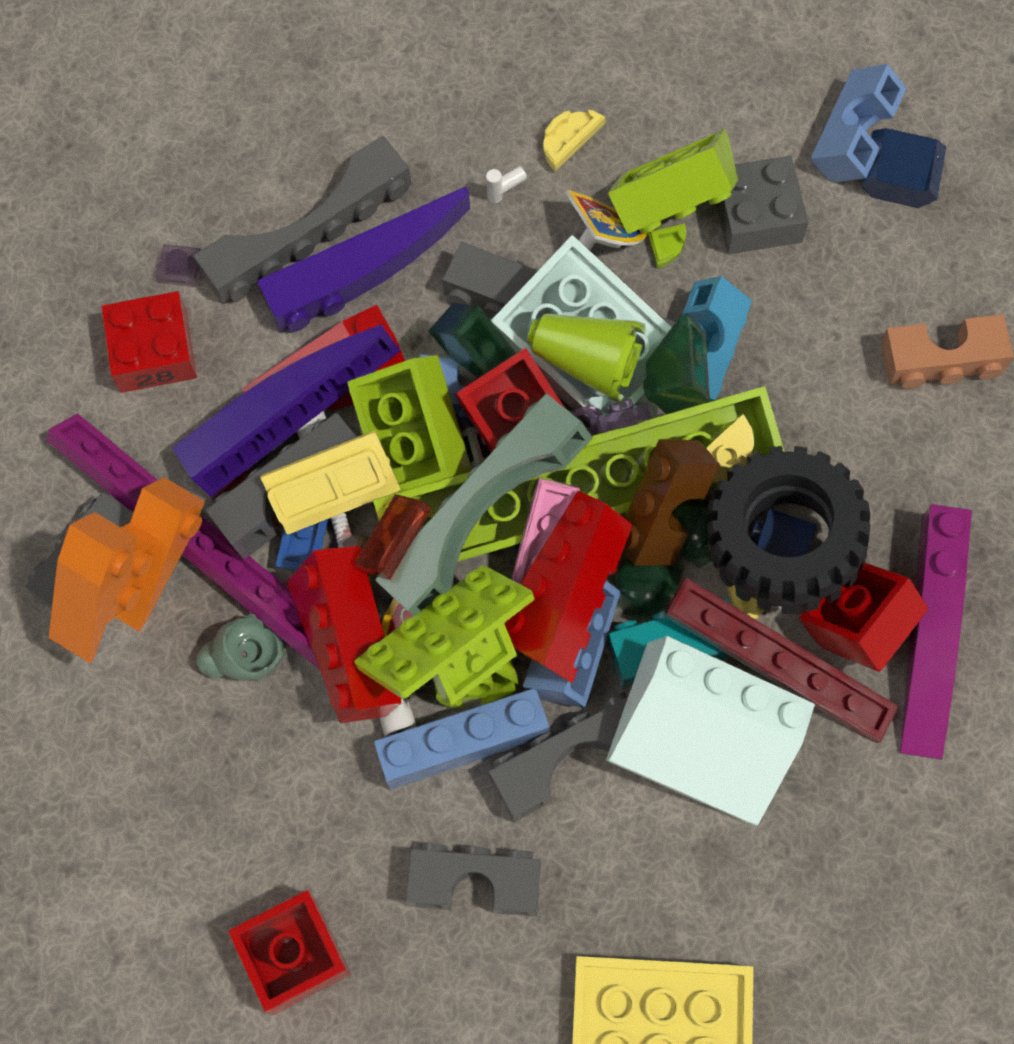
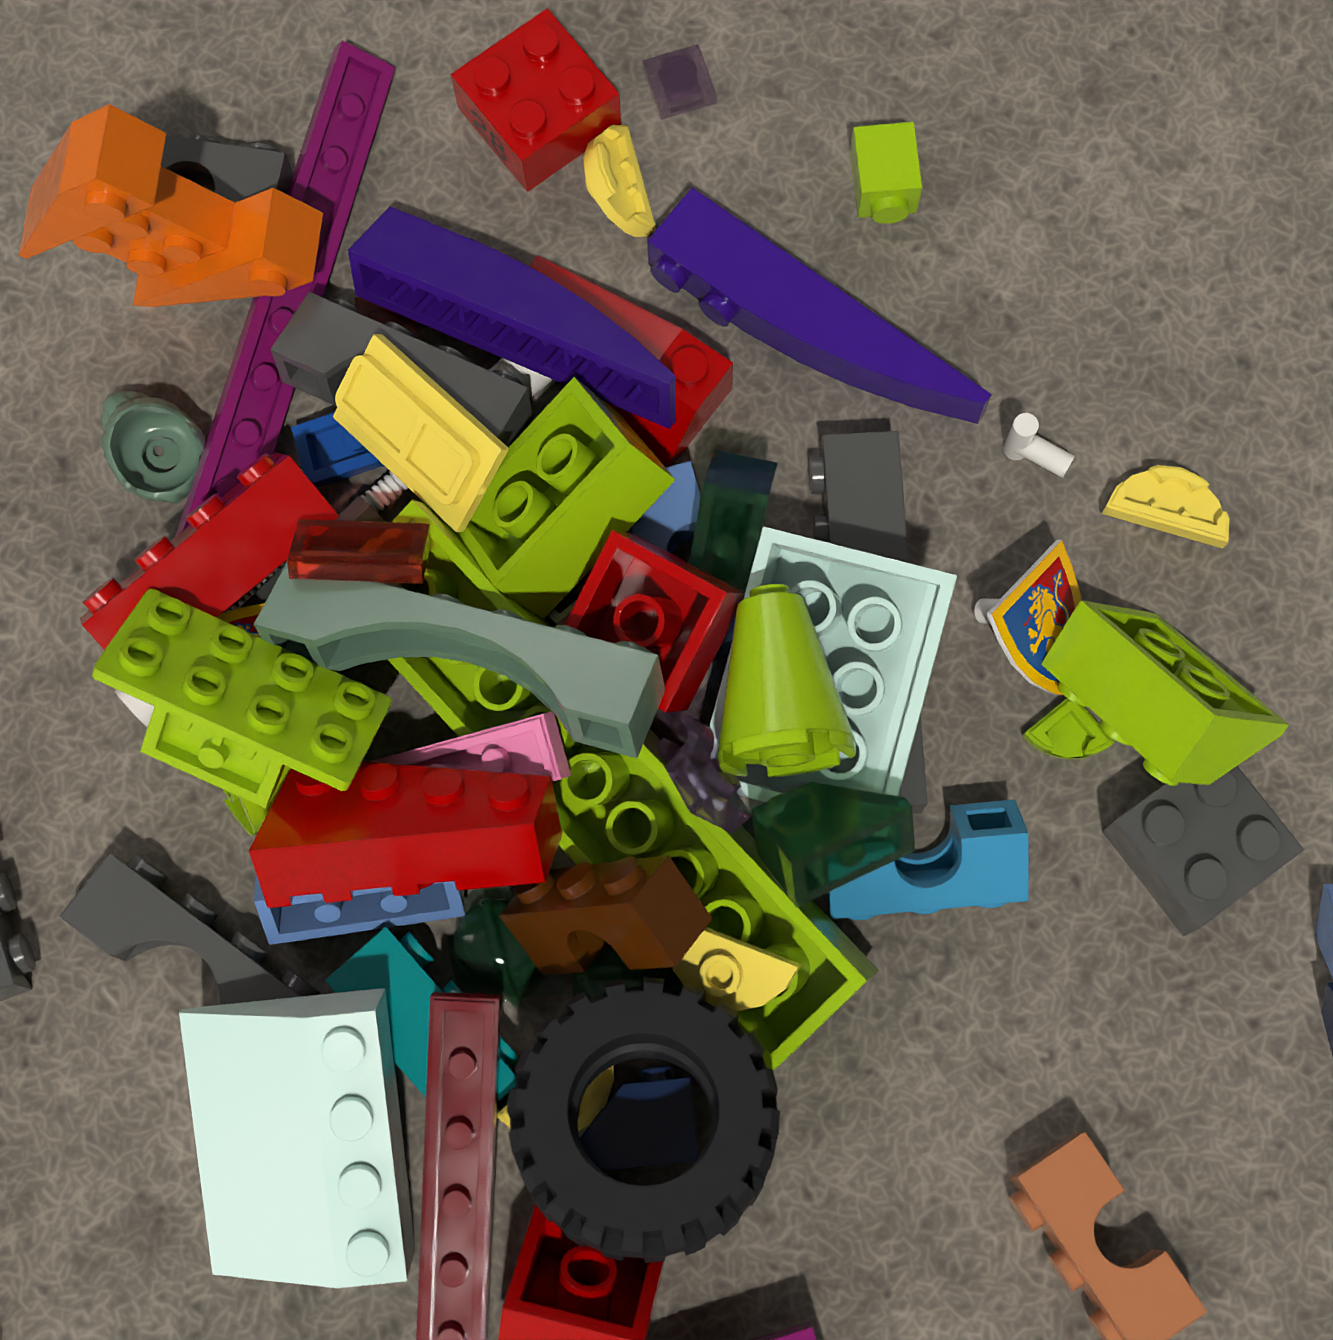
camera: 65 degrees right, 5 degrees up
dark grey arch [193,135,411,304] -> none
medium blue brick [374,688,549,790] -> none
none -> light yellow plate [583,125,656,237]
none -> lime brick [850,122,922,224]

